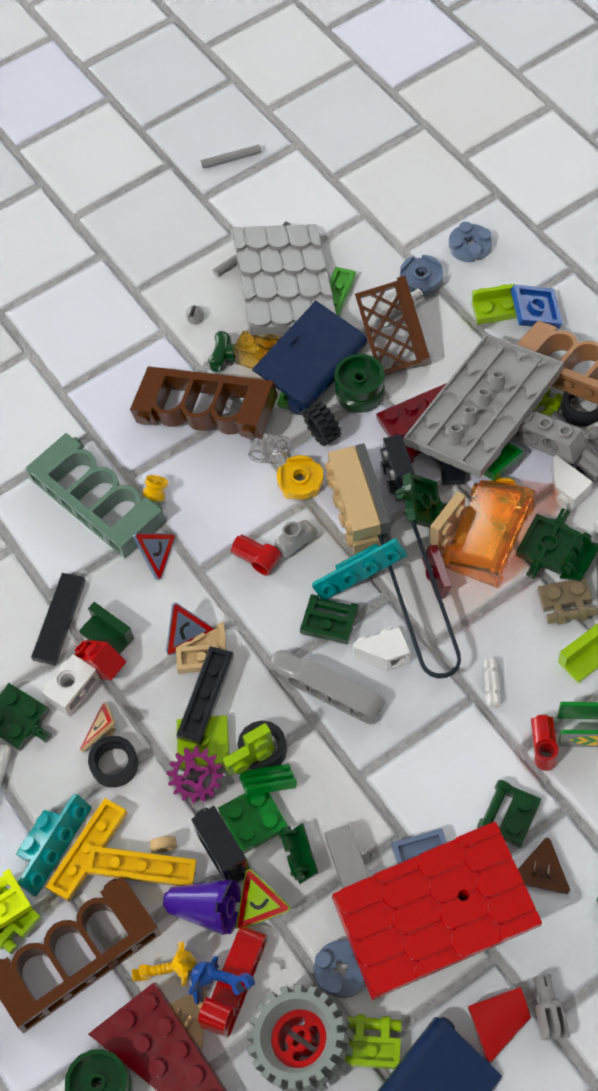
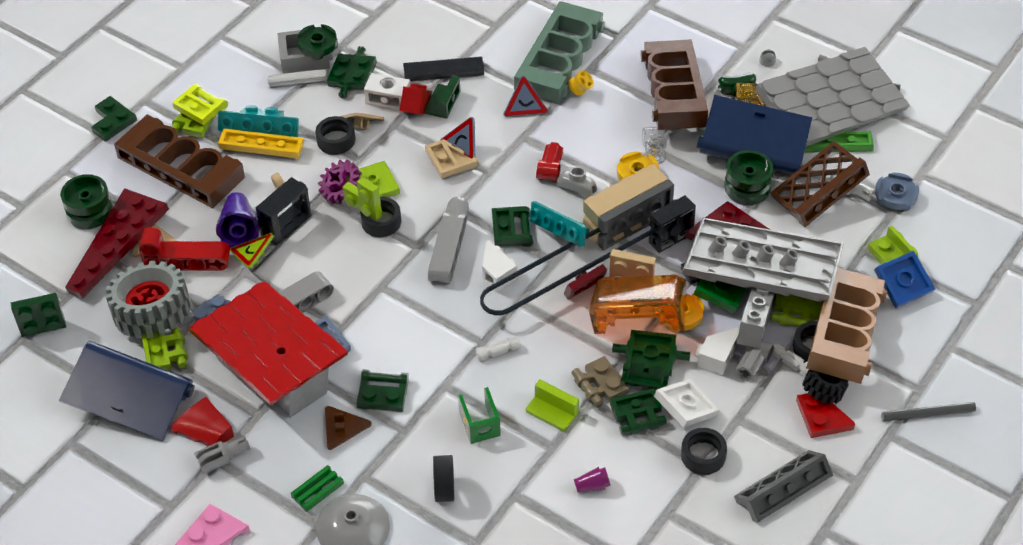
camera: 65 degrees right, 10 degrees down
yellow plate [86,846,196,886] -> none
yellow piece [131,941,197,986] -> none
black tile [176,646,234,745] -> none
blue piece [188,956,255,1005] -> none
light grey bar [200,144,261,168] -> none
green plate [218,793,288,854] -> none
green tile [239,764,297,796] -> none
dark green hinge [279,823,318,884] -> none
black tyre [303,401,341,446] -> none
dark green plate [396,473,448,528] -> none
sand blue plate [449,221,492,263] -> none
red piece [531,714,559,771] -> none

